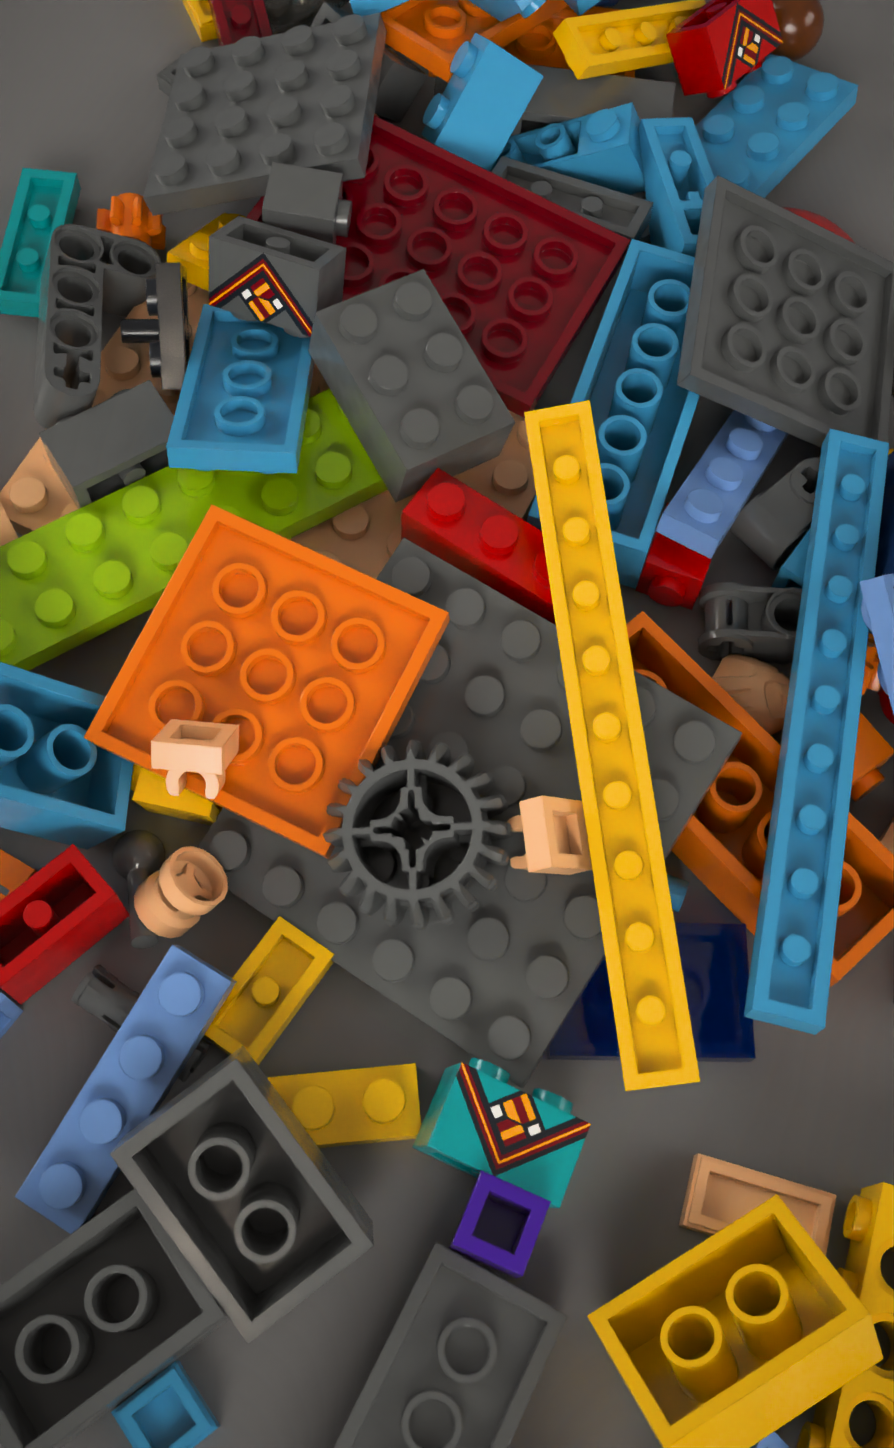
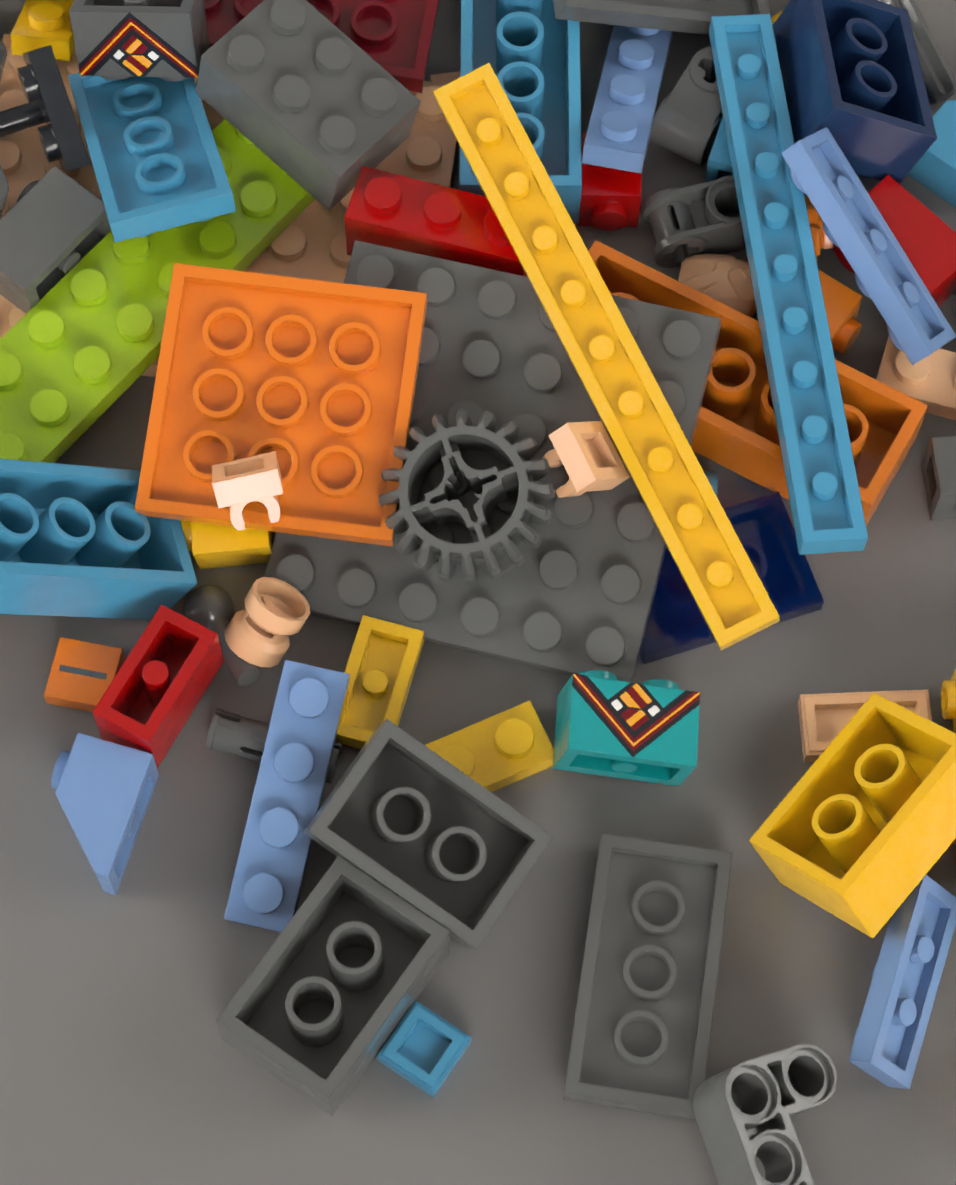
camera: 15 degrees left, 0 degrees up
dark purple brick [449,1170,551,1279] -> none

